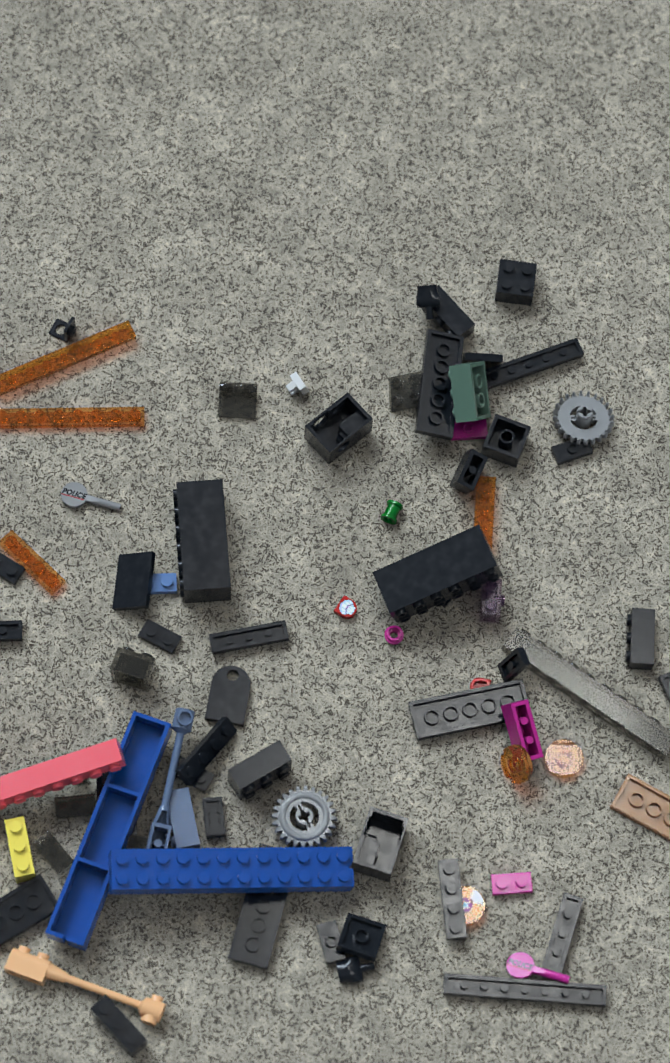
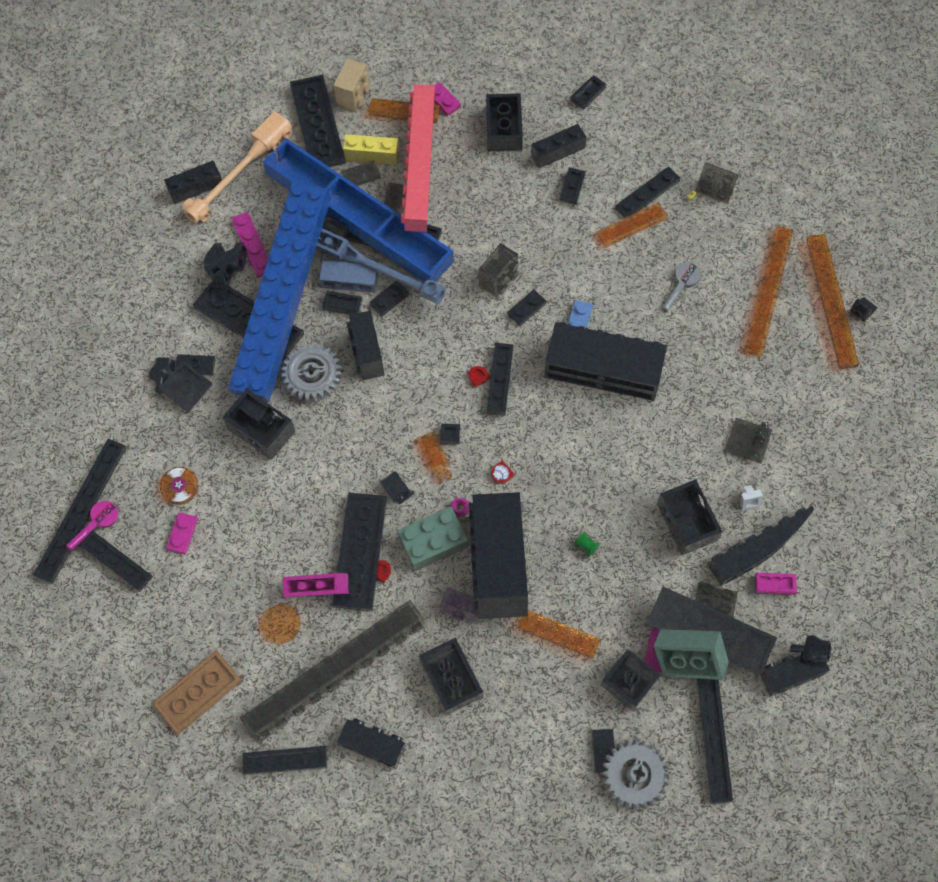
camera: 115 degrees right, 0 degrees up
black tile [112,551,156,611] -> none
black plate [175,716,237,786] -> none
black tile [205,666,251,726] -> none
plate [438,858,467,941] -> none
black brick [449,449,488,494] -> none
black tile [463,352,503,362] -> none
black brick [495,259,537,306] -> none
black plate [497,647,530,682] -> none
clear orange tile [501,744,533,784] -> none
none -> black piece [204,242,247,290]
none -> dark pink plate [231,211,268,278]
none -> black bracket [380,471,415,504]
none -> sand green brick [397,506,468,571]
none -> clear orange plate [417,431,452,483]
none -> black brick [419,637,483,715]
none -> black plate [440,423,460,444]
none -> red tile [468,366,491,388]
none -> black slope [709,506,814,587]
none -> dark pink plate [755,572,797,595]

